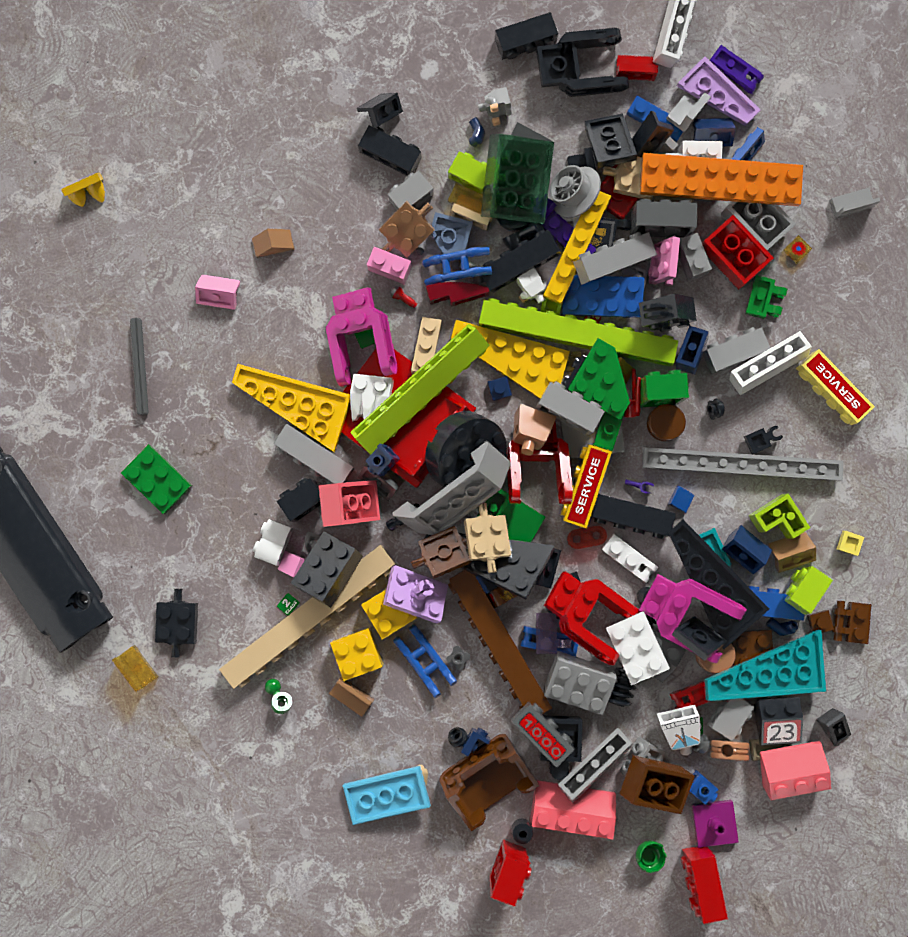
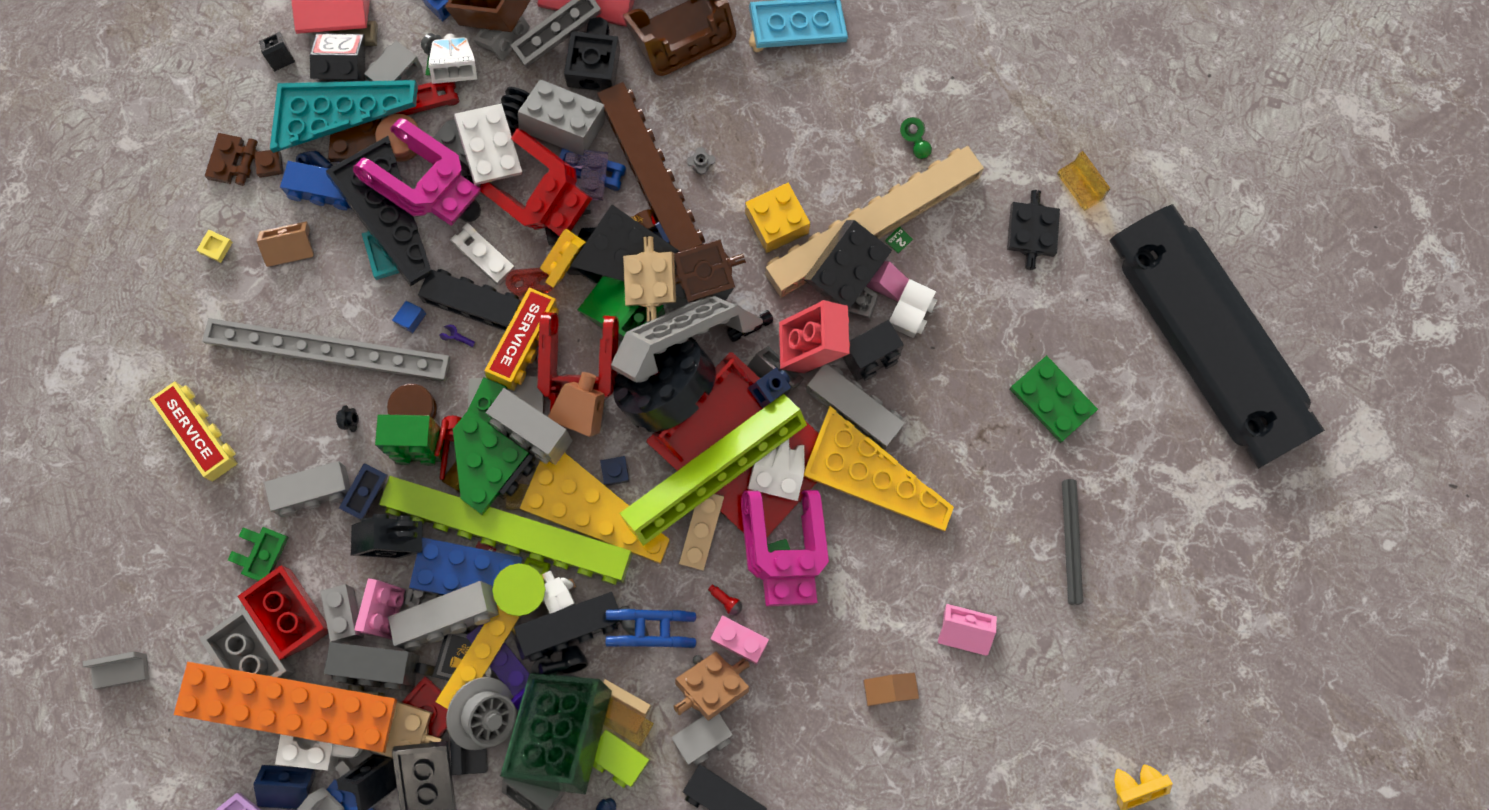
camera: 175 degrees left, 10 degrees down
medium nougat panel [329,676,374,717] -> none
yellow brick [330,627,384,681] -> none
lavender plate [383,565,448,624] -> none
blue piece [393,624,457,698] -> none
dark red slope [426,282,489,307] -> none
sand blue plate [431,212,473,261] -> none
black plate [448,727,468,748] -> none
dark blue bracket [460,727,491,756] -> none
brick [511,701,574,768] -> none
black tile [672,616,727,661] -> none
nougat head [710,740,749,761] -> none
dark blue brick [722,525,772,574] -> none
white brick [729,331,812,396] -> none
blue plate [732,127,765,161] -> none
black plate [744,426,783,454] -> none
lime brick [748,493,810,539] -> none
clear yellow tile [783,235,812,264] -> none
lime brick [784,566,833,615] -> none
none -> lime tile [492,563,546,617]
none -> yellow bracket [540,229,586,288]

